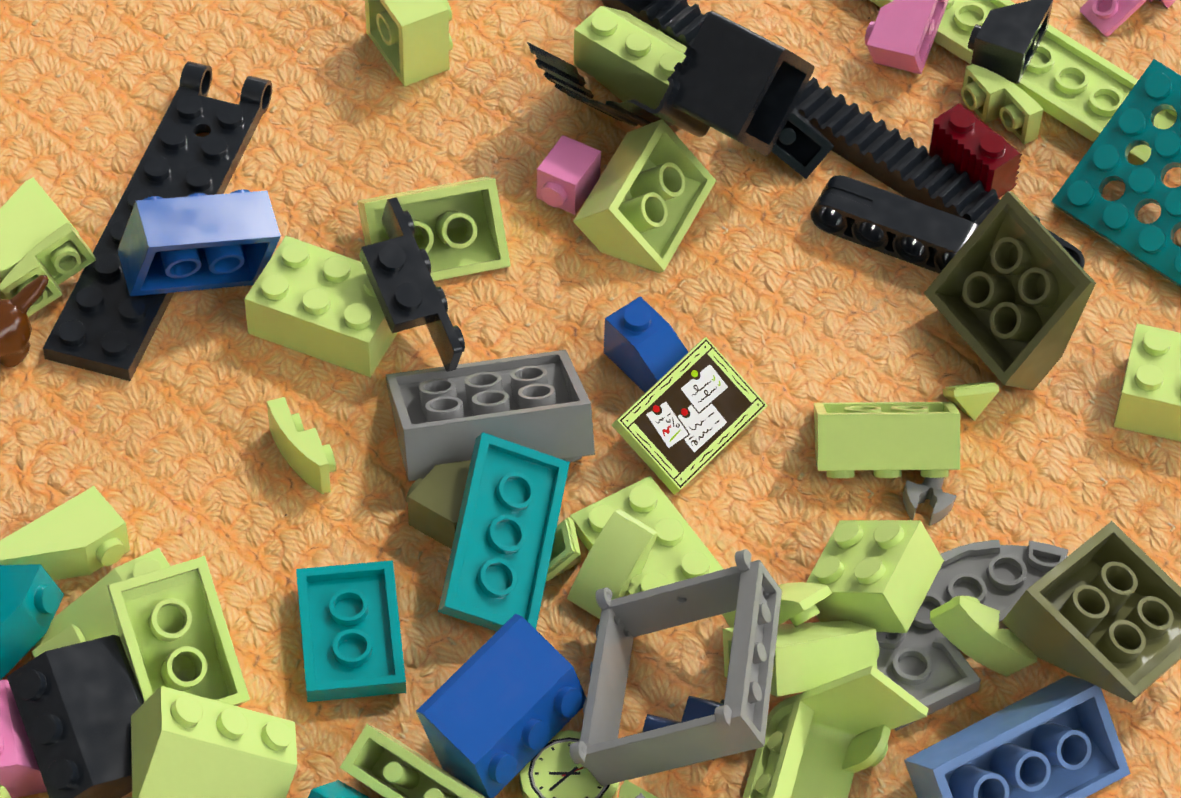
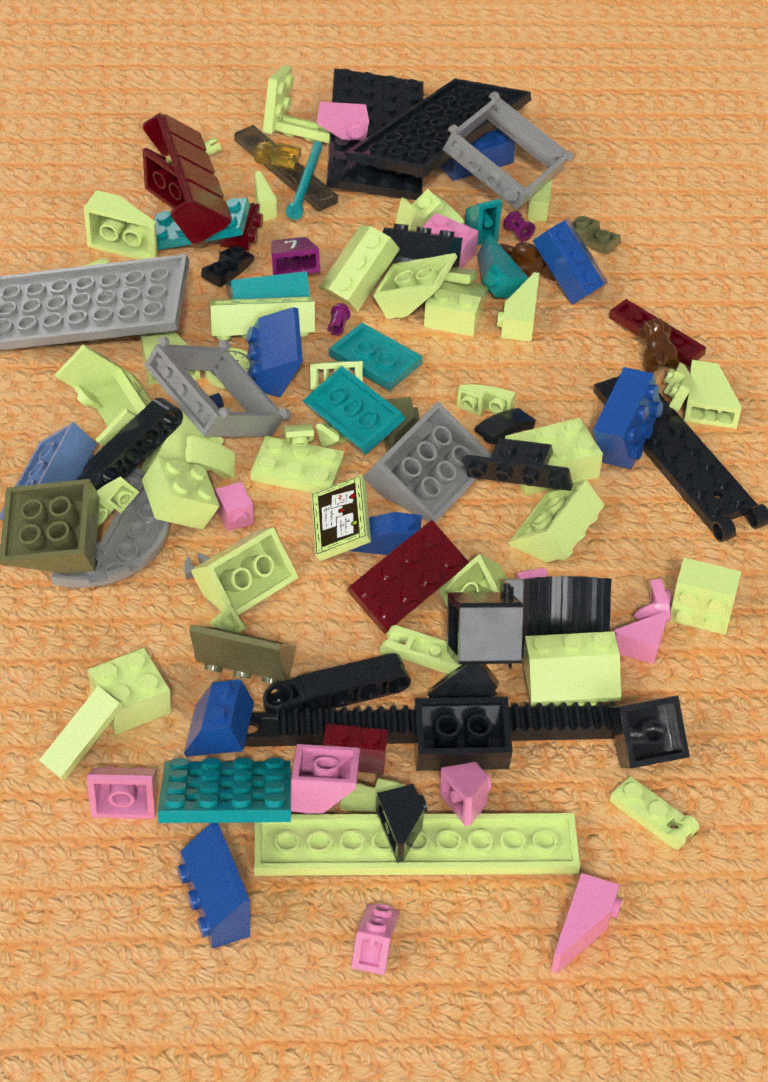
camera: 135 degrees right, 5 degrees down
none -> black piece [75,397,183,491]
none -> blue slope [184,679,254,757]
none -> bright pink brick [215,482,253,531]
none -> bright pink slope [291,744,360,814]
none -> yellowish green slope [309,361,363,390]
none -> magenta pin [327,303,351,336]
none -> dark red plate [347,520,469,634]
none -> yellowish green plate [379,625,462,674]
none -> black slope [414,697,513,771]
none -> black slope [475,408,536,444]
none -> bright pink slope [614,611,668,664]
none -> bright pink plate [634,578,672,622]

